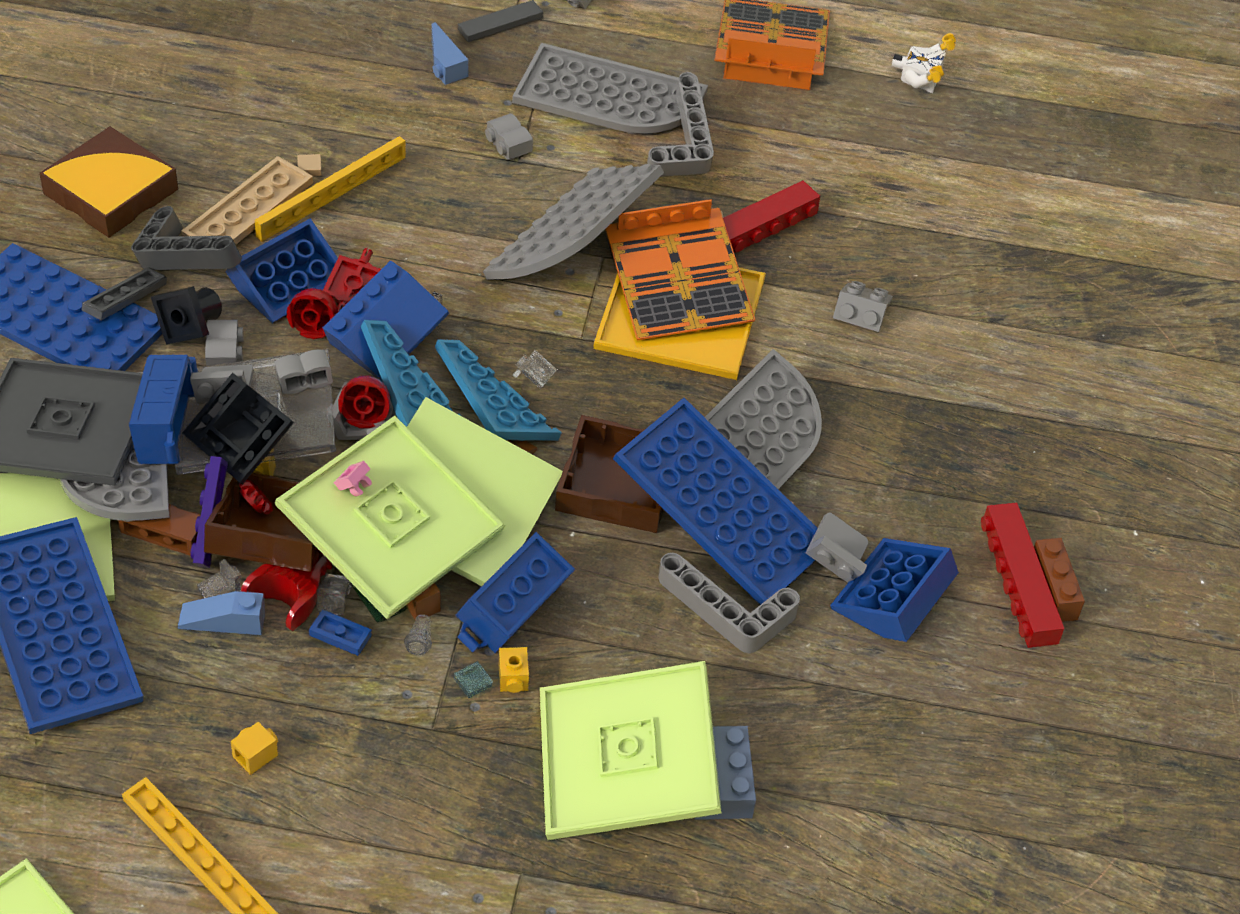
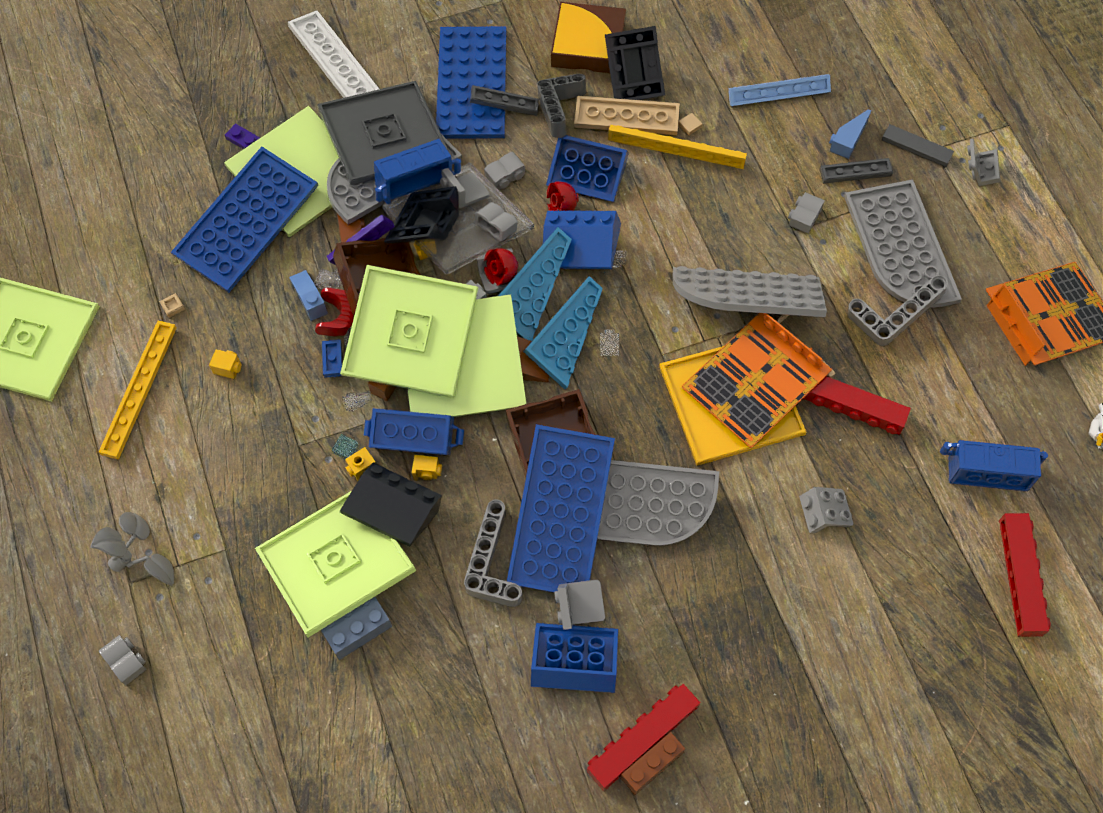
camera: 65 degrees right, 15 degrees up
black plant [151,286,222,345] -> none
red gear [239,480,273,515] -> none
red plate [323,248,381,312] -> none
bright pink tile [334,461,372,496] -> none
none -> tan tile [159,293,185,318]
none -> black slope [340,463,442,547]
none -> yellow brick [412,455,442,481]
none -> black slope [605,26,665,100]
none -> light blue plate [728,74,831,106]
none -> dark grey tile [820,158,893,184]
none -> blue container [940,440,1048,492]
none -> red brick [999,513,1051,637]

